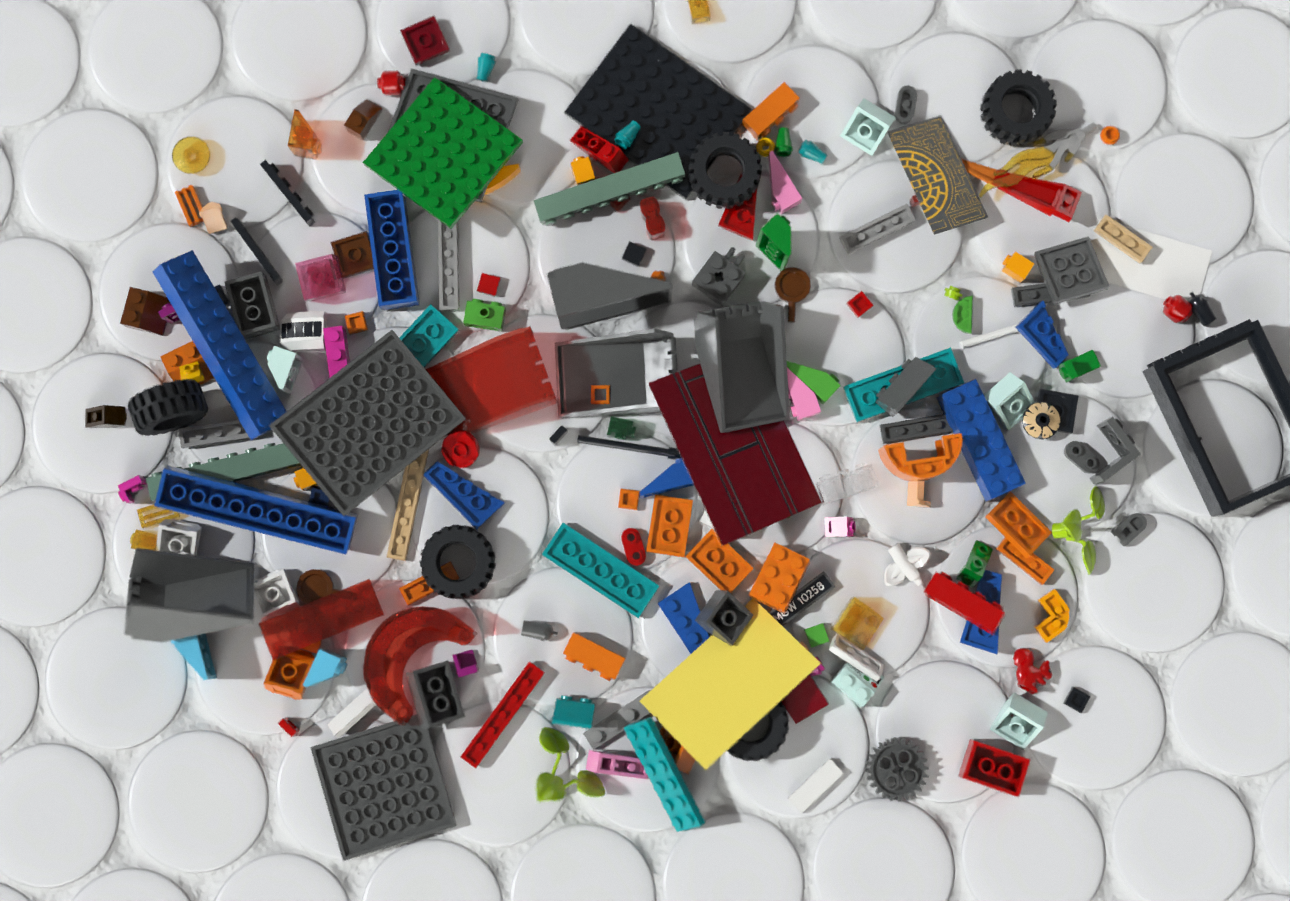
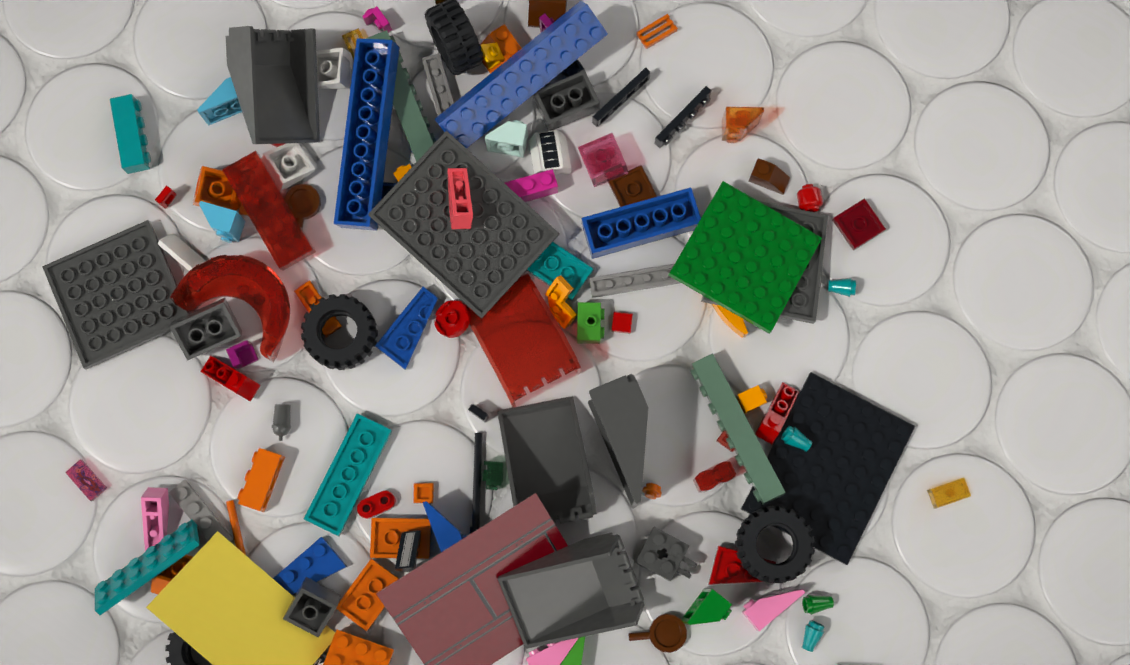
camera: 85 degrees right, 5 degrees down
clear yellow brick [130,529,158,551] -> none
clear yellow dish [172,136,210,174] -> none
light nougat tile [199,202,227,234] -> none
orange tile [345,311,368,335] -> none
tan tile [387,449,429,561] -> none
red plate [460,661,545,768] -> none
lime plant [536,727,606,802] -> none
teal slope [552,695,595,729] -> none
orange tile [591,385,610,404] -> none
black tile [622,241,647,267] -> none
orange brick [742,82,800,140] -> none
yellow plate [756,138,775,157] -> none
none -> clear pink tile [65,459,107,501]
none -> teal brick [110,94,151,174]
none -> red slope [200,356,261,401]
none -> orange bar [226,500,246,555]
none -> slope [395,530,421,572]
none -> coral slope [447,168,473,229]
none -> light orange plate [545,275,577,329]

